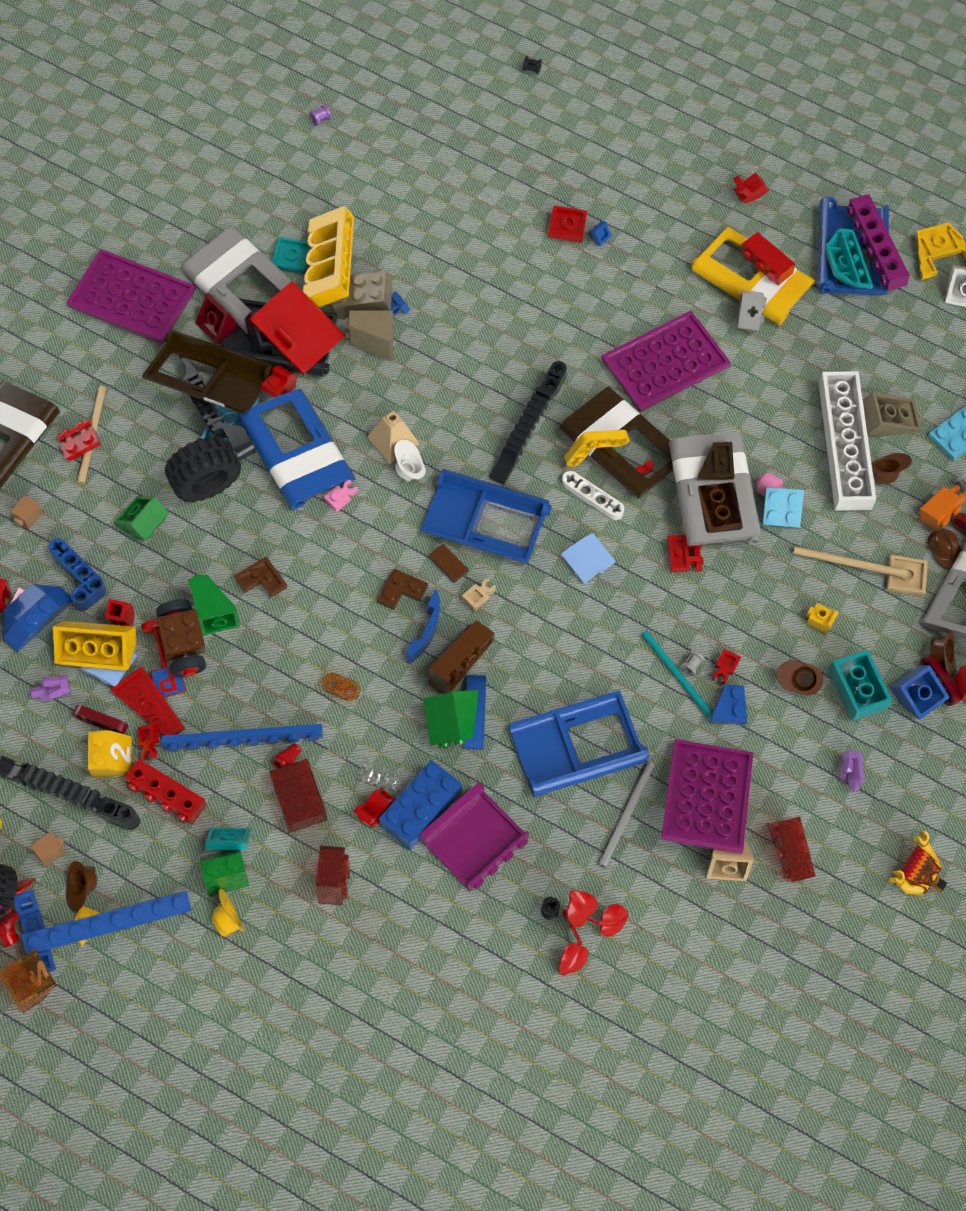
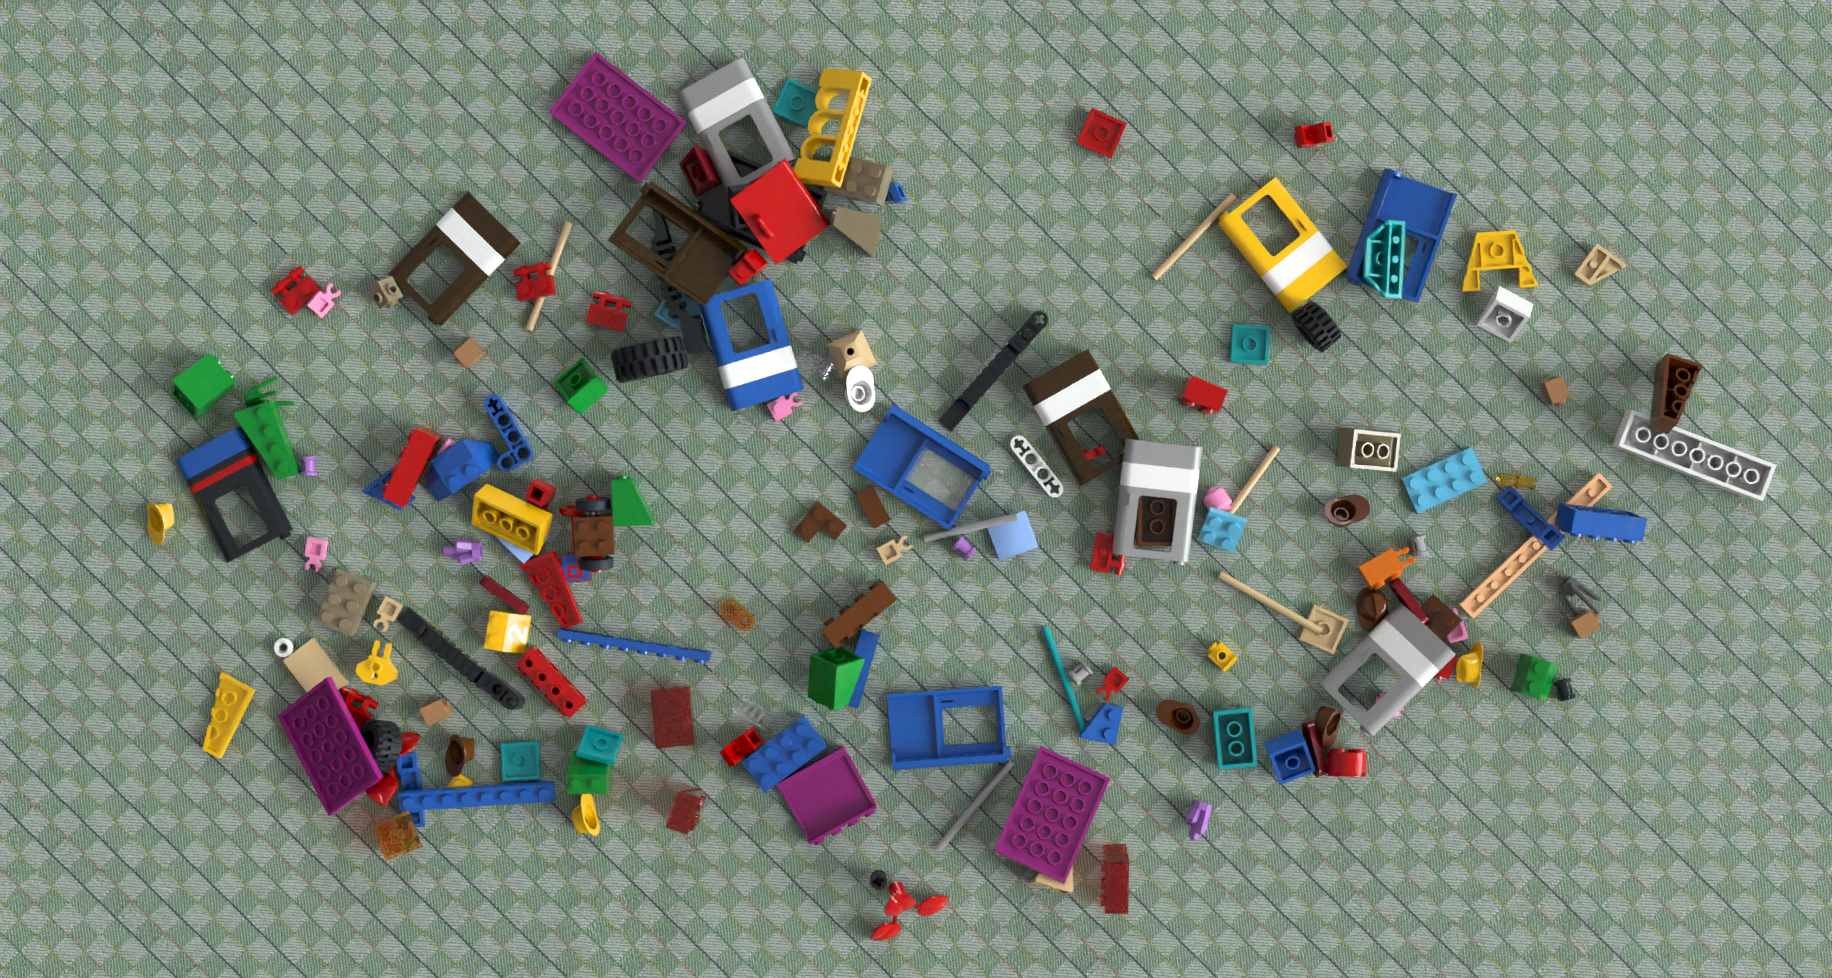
camera: 15 degrees right, 25 degrees up
red plate [137,723,159,761] -> none
reddish brown plate [234,557,287,598] -> none
red cone [273,743,302,772] -> none
blue slope [406,590,440,664] -> none
yellow beam [564,430,630,467] -> none
blue tile [588,221,612,246] -> none
magenta plate [601,310,731,412] -> none
dark brown wing [697,442,735,480] -> none
light grey brick [737,290,767,330] -> none
red brick [741,231,796,286] -> none
white brick [818,371,876,511] -> none
magenta brick [847,194,910,291] -> none
torso [889,831,948,895] -> none
none -> teal tile [500,740,542,781]
none -> red plate [586,291,632,332]
none -> clear slope [800,350,835,381]
none -> light grey piece [923,513,1018,542]
none -> medium lavender bush [951,536,976,561]
none -> tan piece [1151,193,1237,281]
none -> red brick [1177,375,1228,415]
none -> tan piece [1227,445,1280,514]
none -> teal tile [1229,324,1270,365]
none -> black tyre [1292,300,1341,352]

